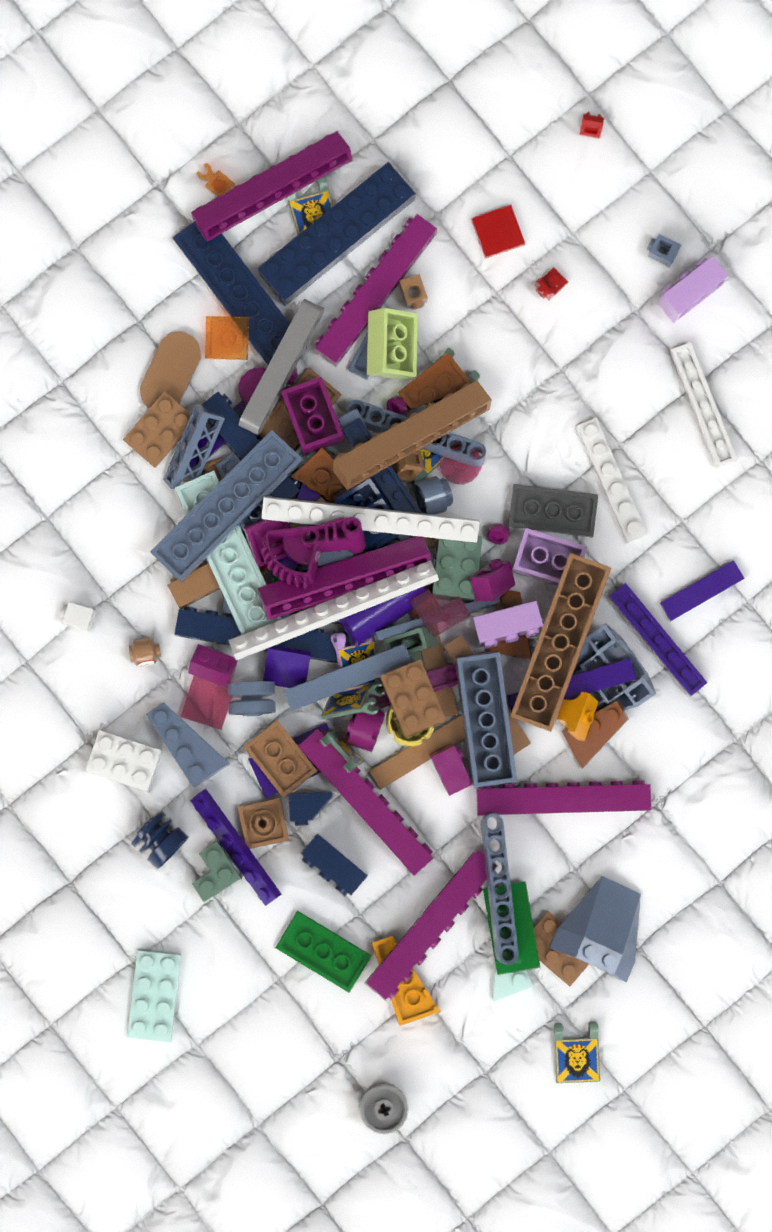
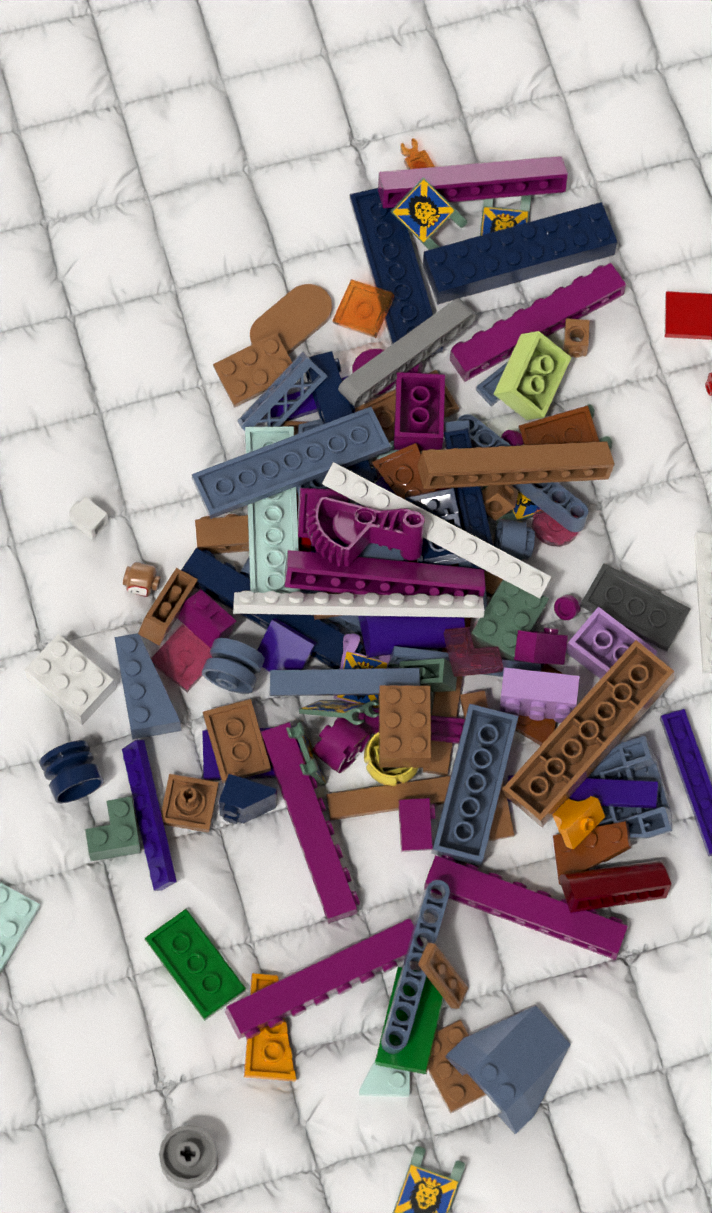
camera: 25 degrees right, 15 degrees down
dark blue brick [301,833,368,896] -> none
none -> medium nougat brick [138,568,198,646]
none -> flag [390,177,467,250]
none -> medium nougat tile [418,943,468,1009]
none -> dark red brick [559,860,672,913]

